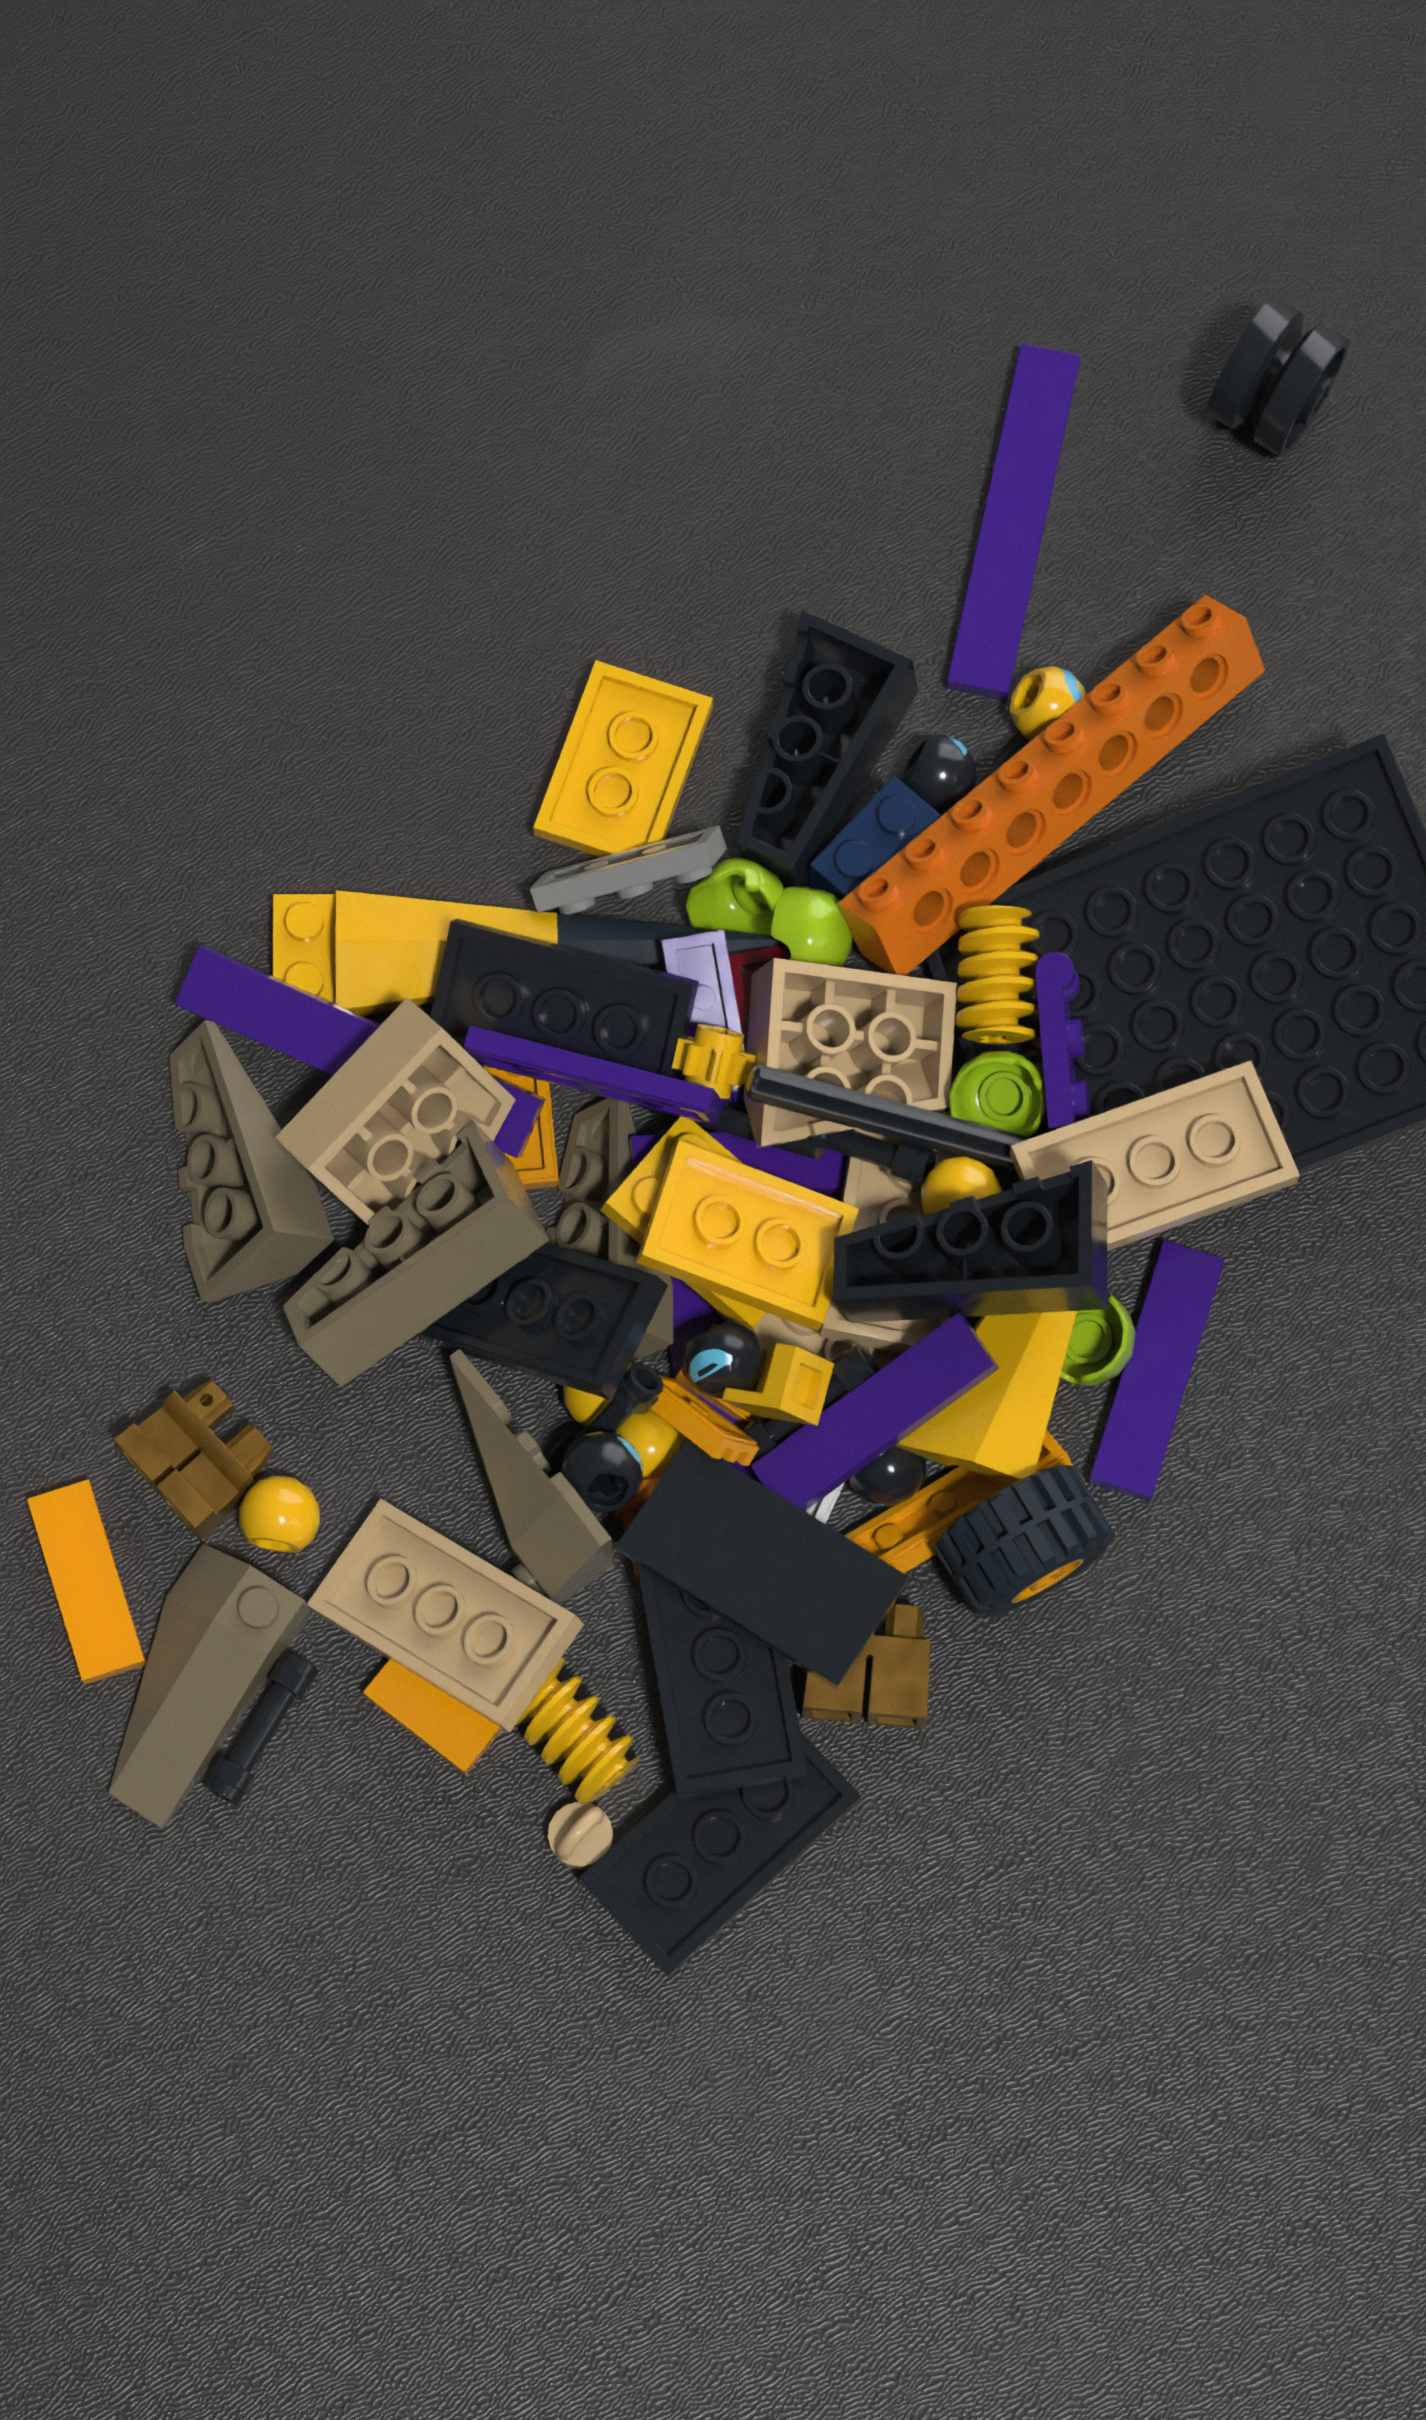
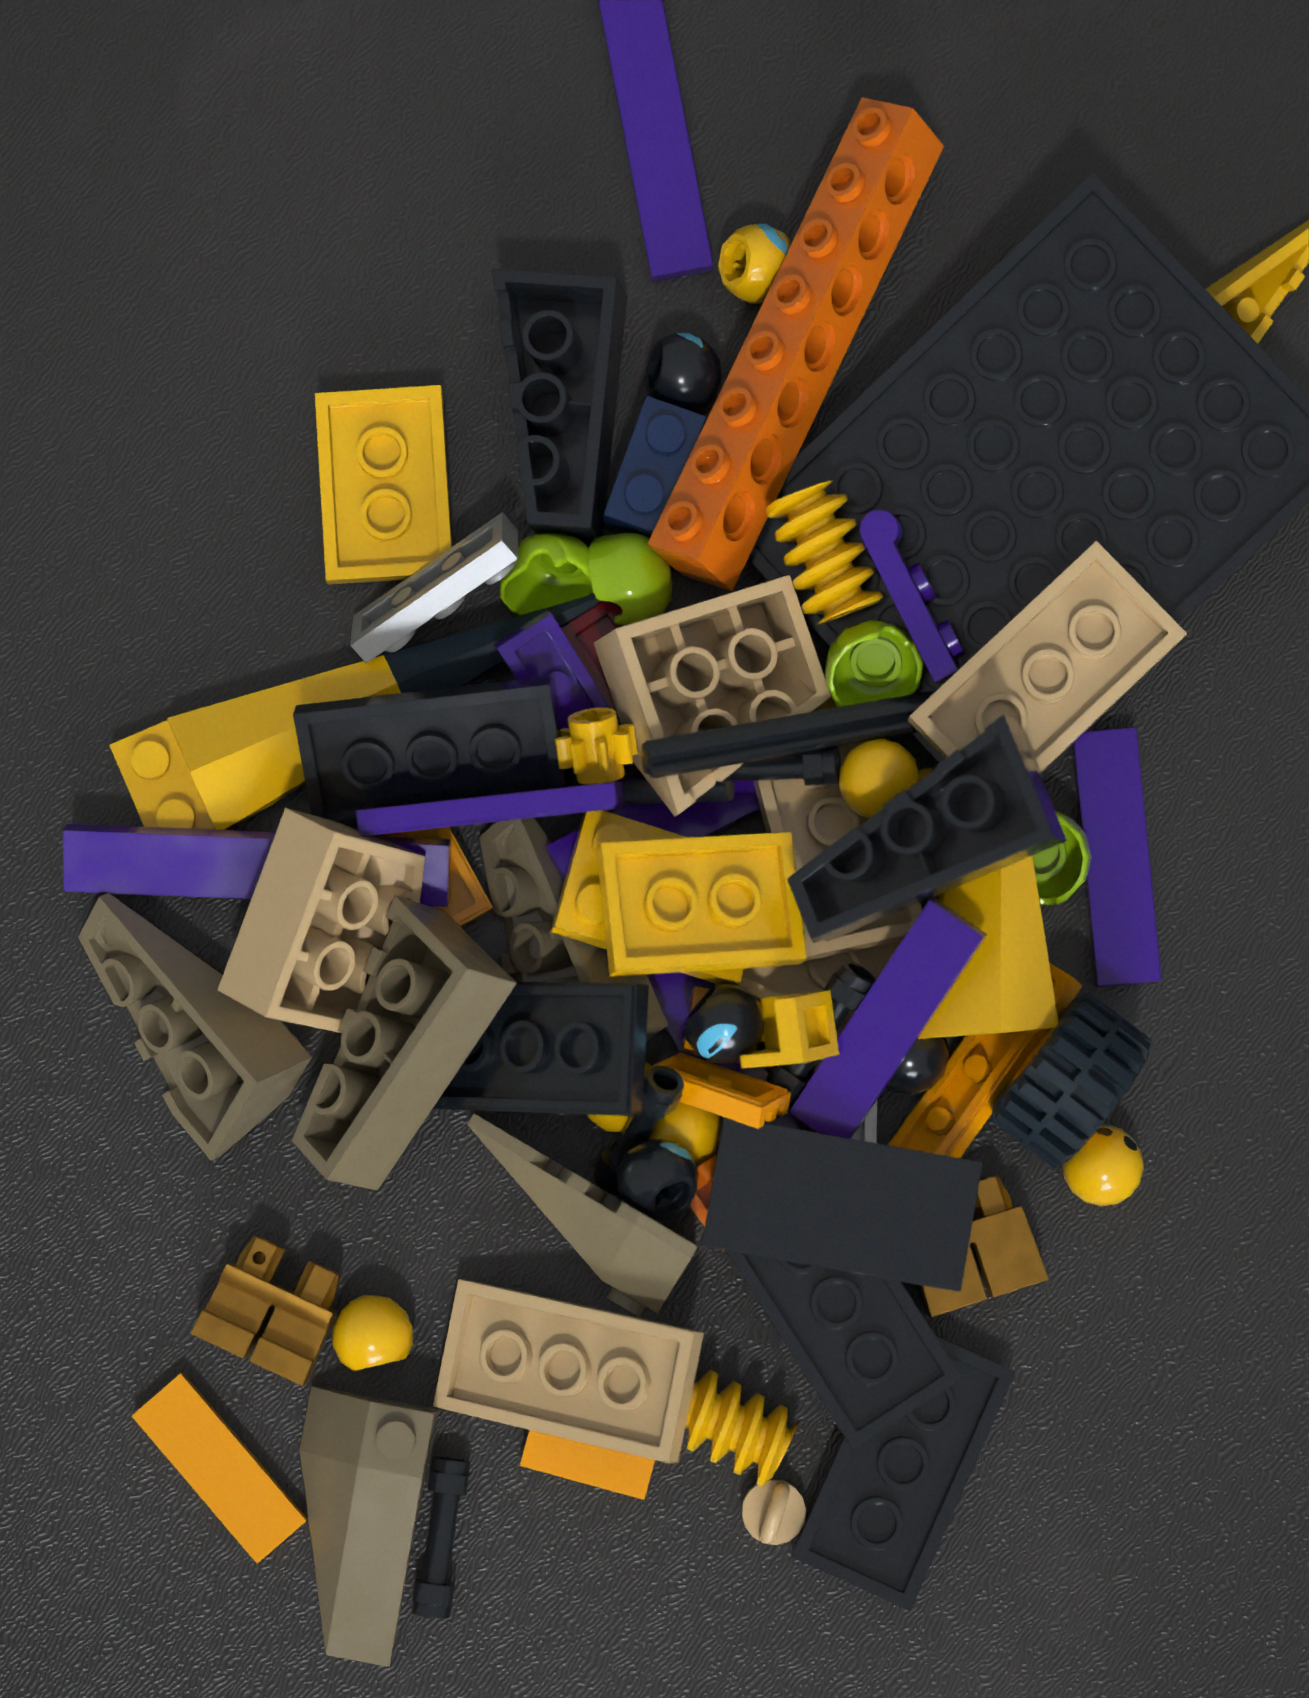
camera: 25 degrees left, 10 degrees up
none -> yellow piece [1062,1124,1144,1206]

